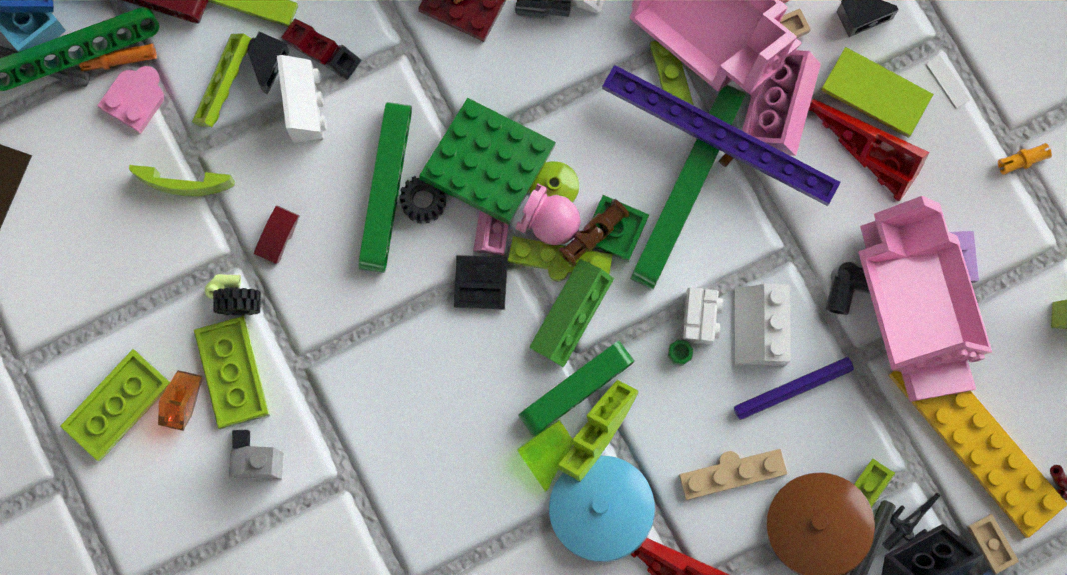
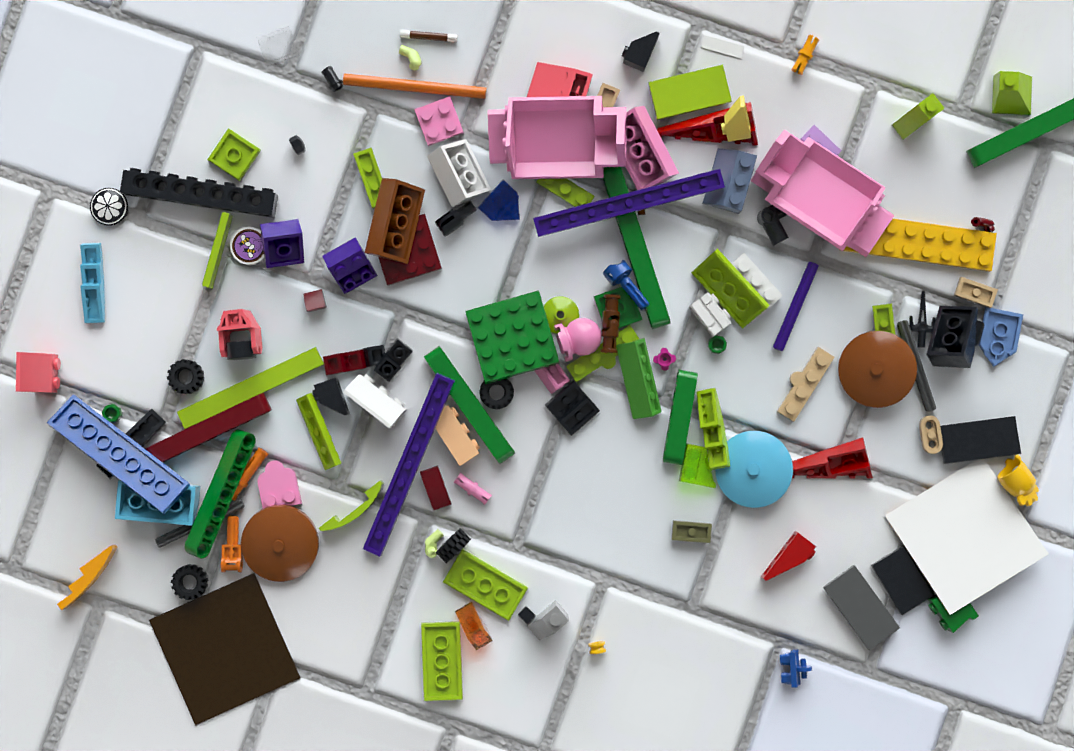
camera: 45 degrees left, 10 degrees up
none -> orange connector [221,516,243,573]
none -> dark orange dish [241,505,319,582]
none -> dark purple plate [363,373,455,557]
none -> black slope [374,338,413,382]
none -> light nougat brick [435,405,480,466]
none -> bright pink pin [454,473,492,505]
none -> clear blue slope [477,179,520,221]
none -> yellow bush [588,641,606,654]
none -> blue piece [603,260,649,311]
none -> dark pink plate [653,348,676,371]
none -> olive plate [671,520,712,543]
none -> lime tile [691,248,770,329]
none -> sand blue slope [702,148,757,214]
none -> light yellow slope [721,96,751,142]

